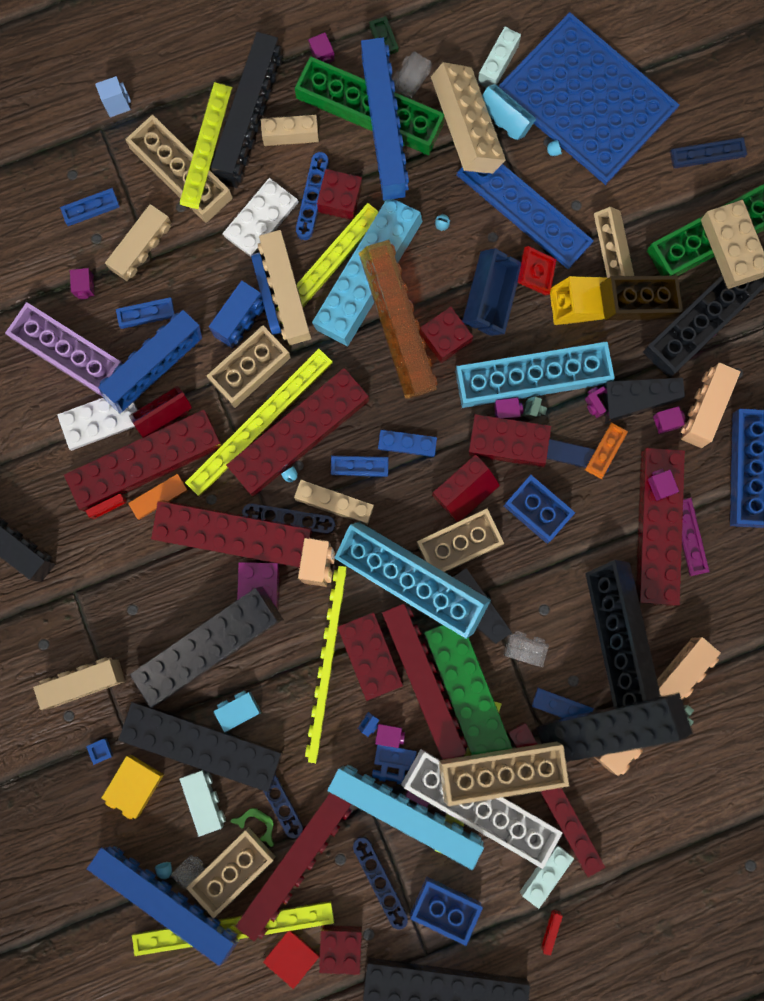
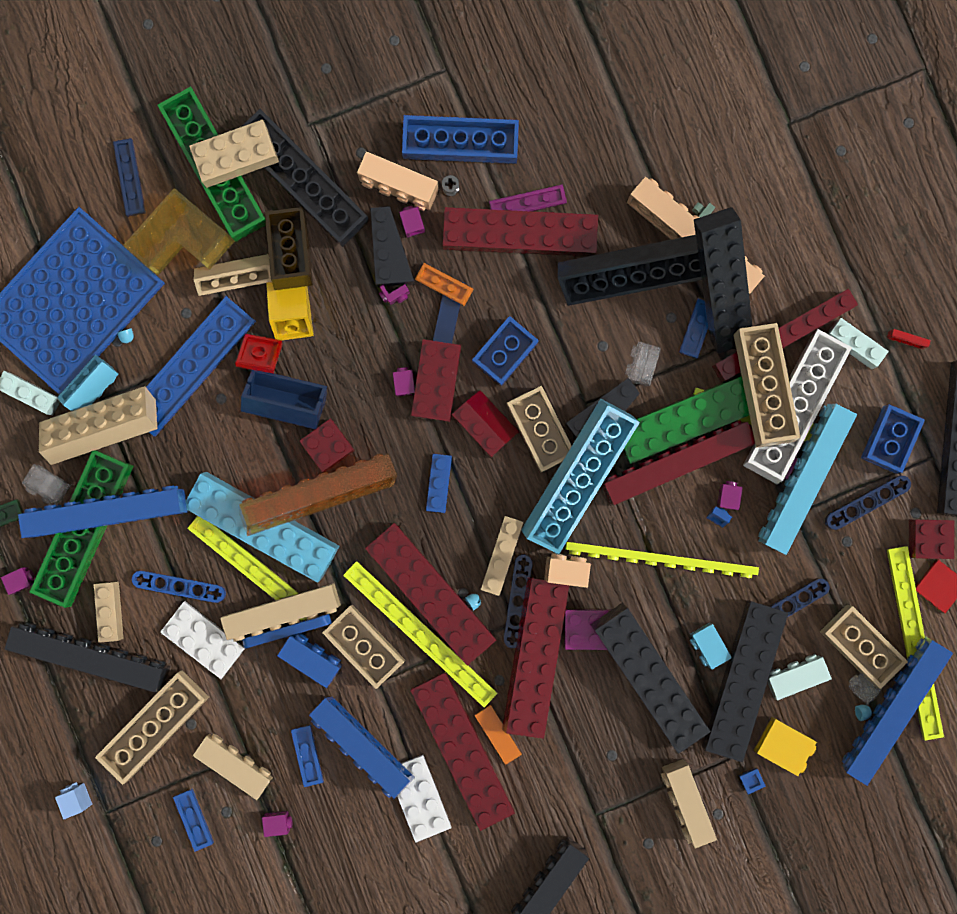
camera: 95 degrees left, 5 degrees up
lavender brick [5,302,122,397] -> none
red tile [86,493,127,519] -> none
dark red slope [129,386,192,438] -> none
neon yellow plate [180,82,232,209] -> none
bright green helmet [231,808,274,847] -> none
dark red brick [235,792,352,942] -> none
dark red brick [317,169,362,220] -> none
blue tile [331,456,388,477] -> none
dark red brick [338,613,403,701] -> none
blue plate [372,745,416,785] -> none
medium azure hinge [435,214,450,231] -> none
medium azure brick [455,342,615,408] -> none
sand green tile [522,396,547,419] -> none
magenta brick [648,469,679,501] -> none
none -> clear yellow piece [123,188,235,275]
none -> dark grey bush [442,175,459,196]

